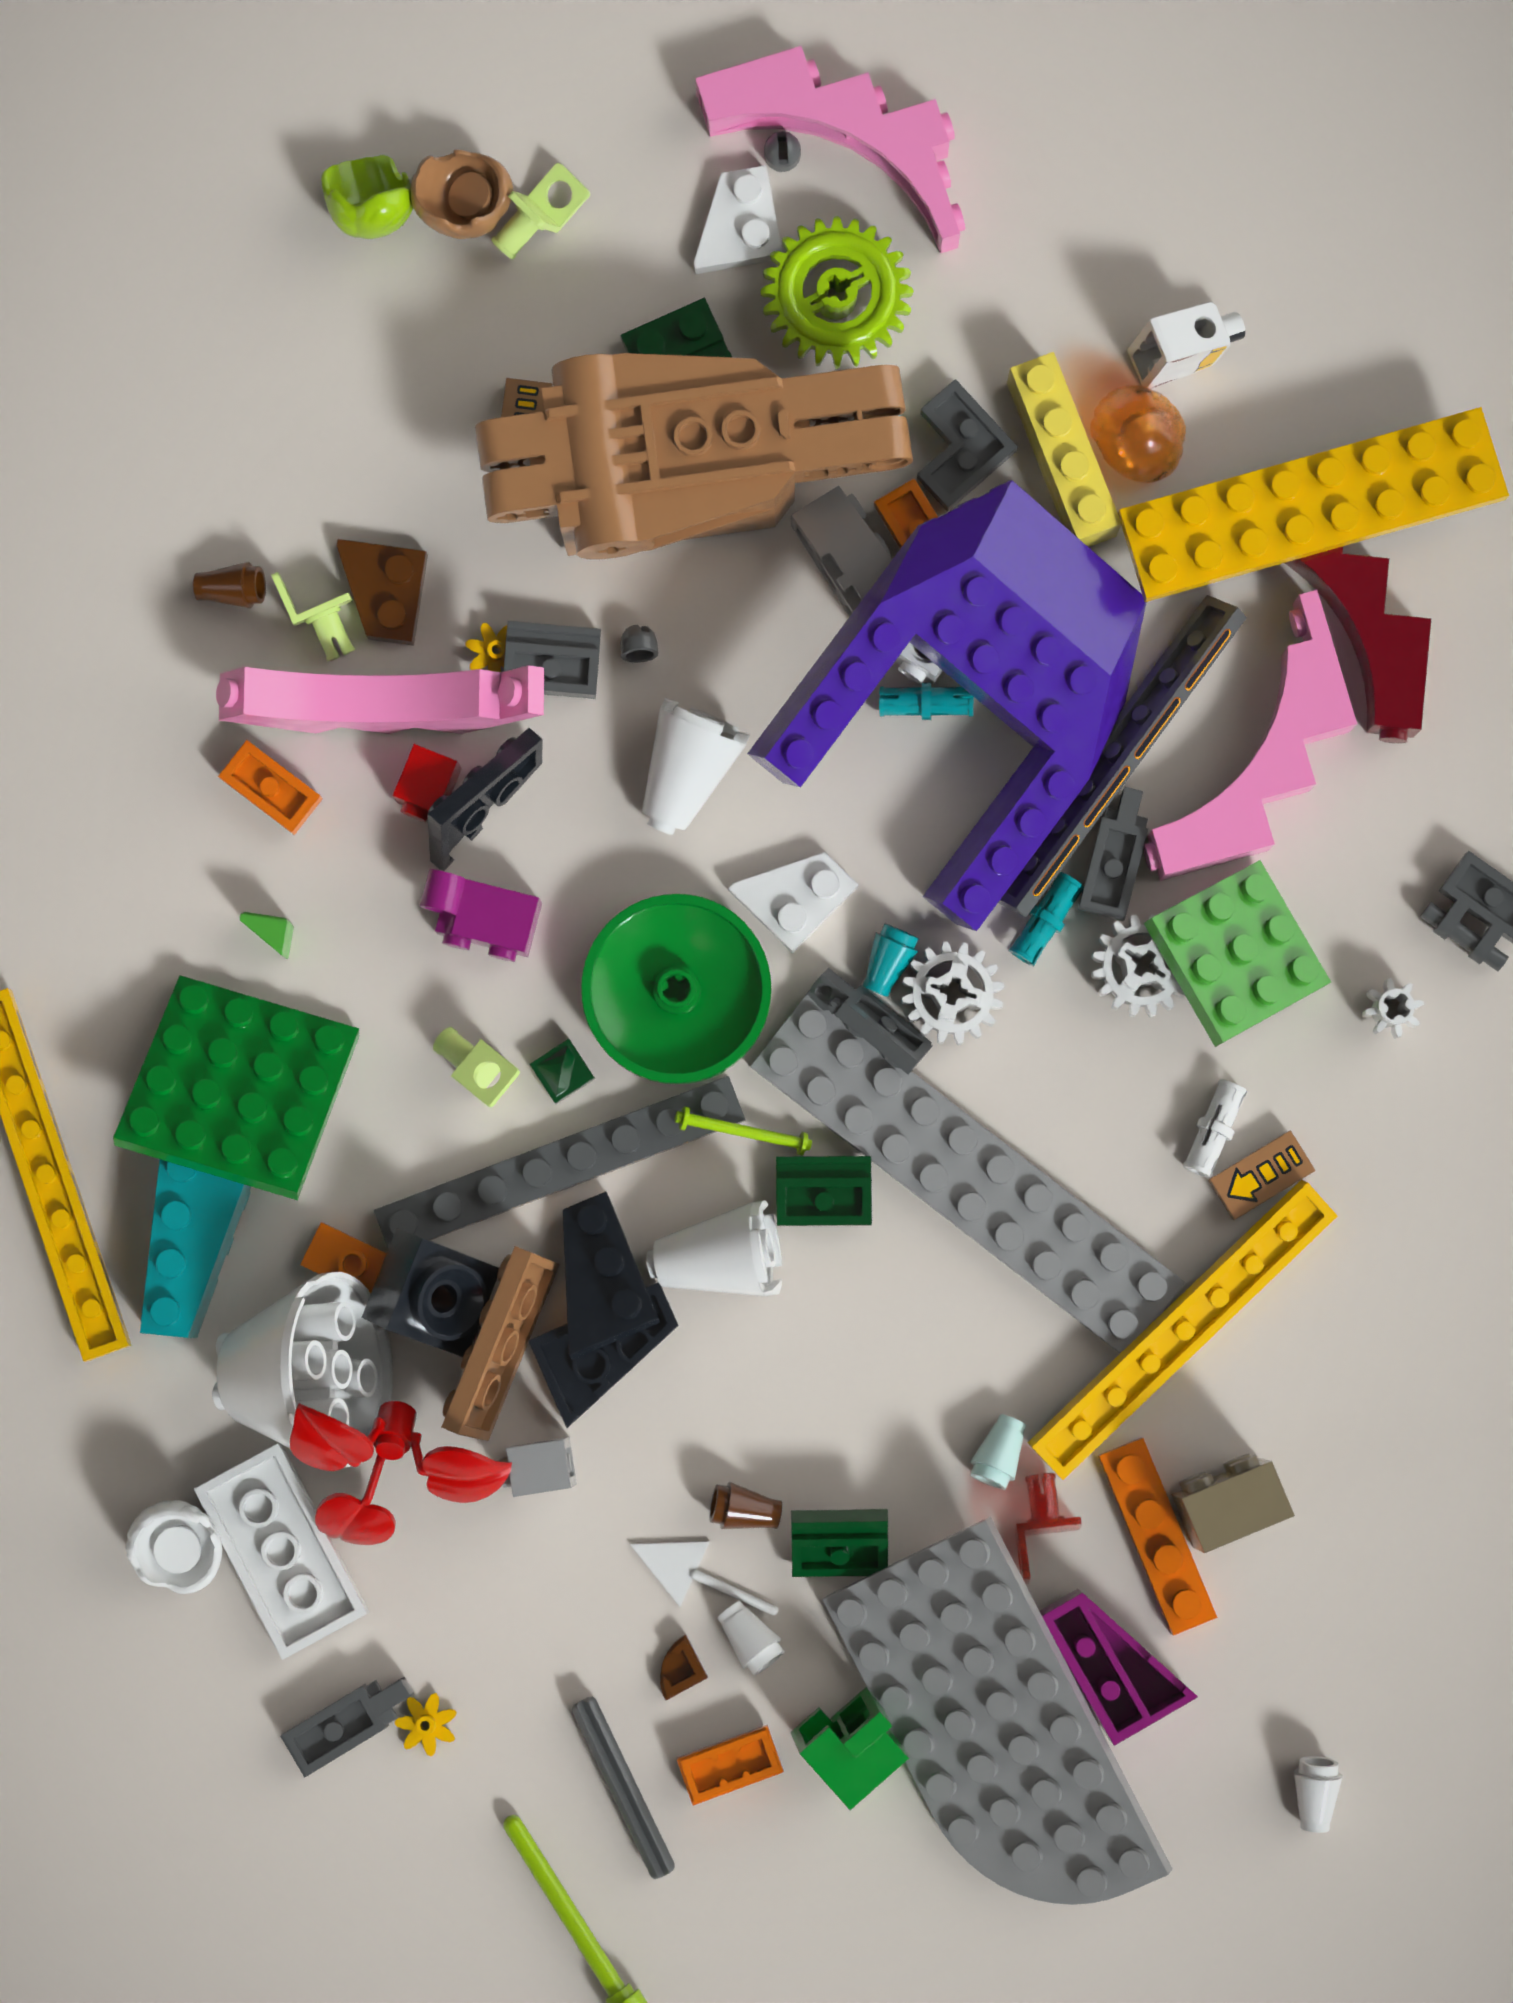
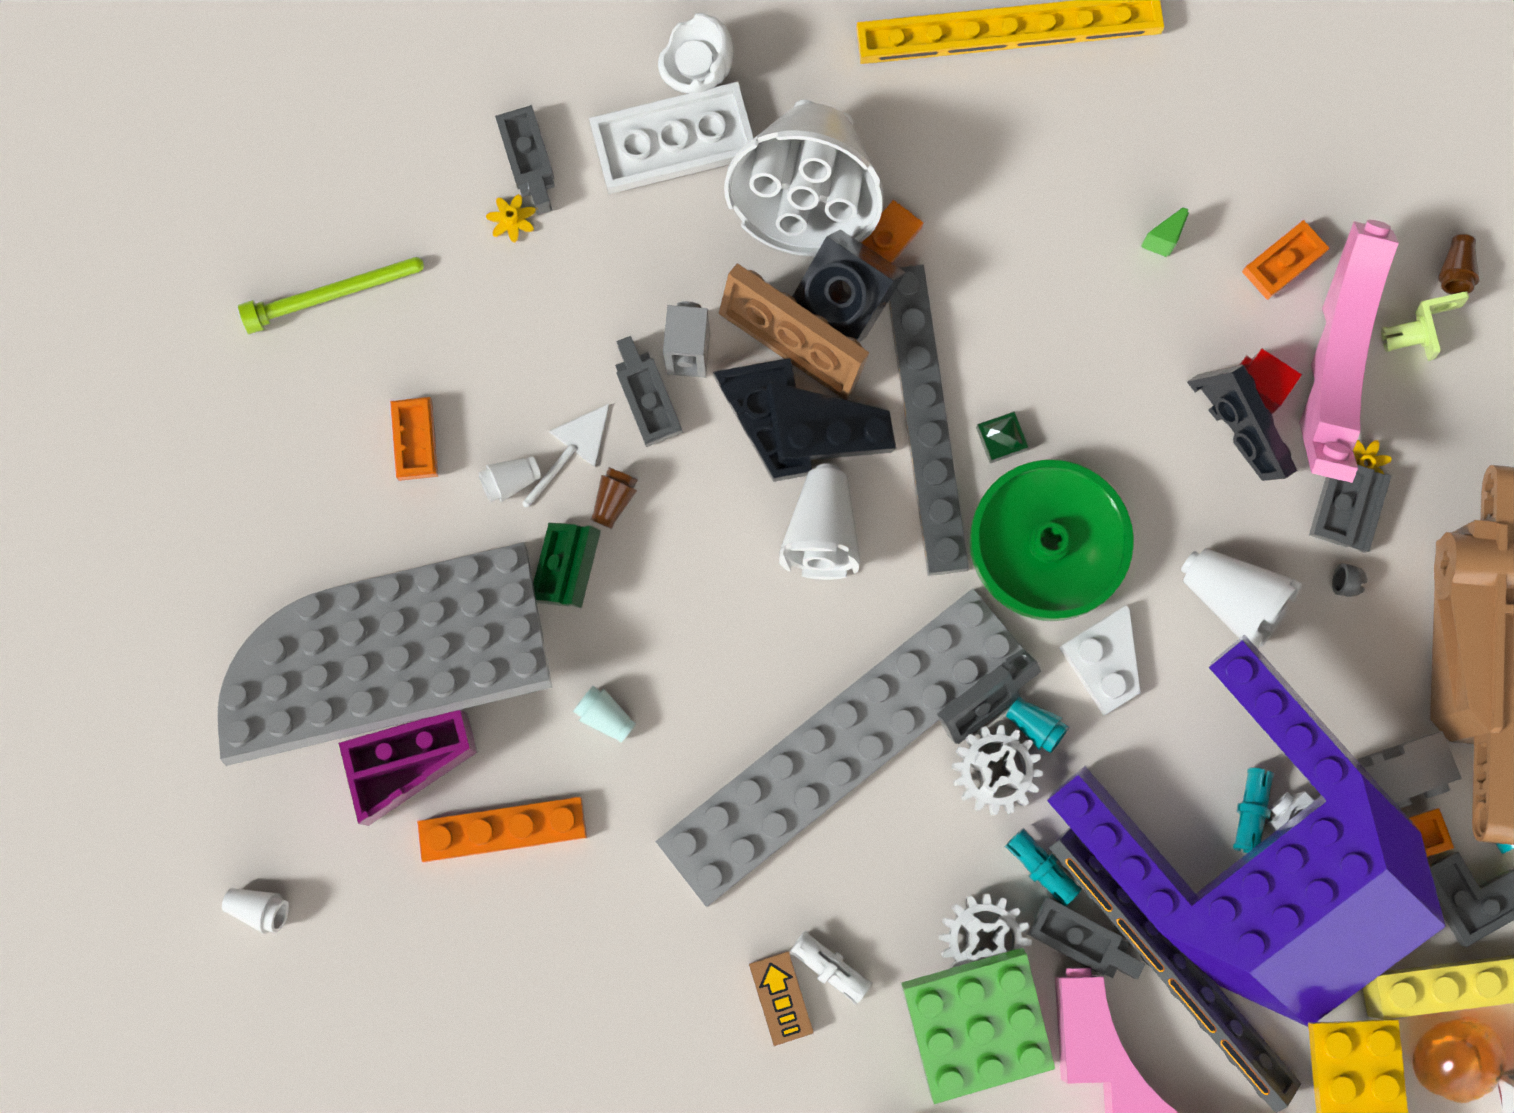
camera: 100 degrees right, 5 degrees down
green plate [113,975,359,1201] -> none
teal wedge [140,1159,251,1338] -> none
red plant [290,1401,512,1545] -> none
reddish brown wing [336,539,428,646] -> none
magenta hinge [420,869,542,962] -> none
yellowish green bracket [433,1027,520,1107] -> none
dark grey axle [572,1697,675,1879] -> none
reddish brown tile [660,1634,708,1701] -> none
lime axle [675,1106,812,1156] -> none
dark green plate [776,1156,872,1226] -> none
green plate [790,1686,909,1810] -> none
clear red bracket [1014,1473,1082,1584] -> none
yellow plate [1027,1179,1338,1480] -> none
dark tan brick [1171,1454,1295,1553] -> none
none -> dark grey hinge [615,336,683,447]

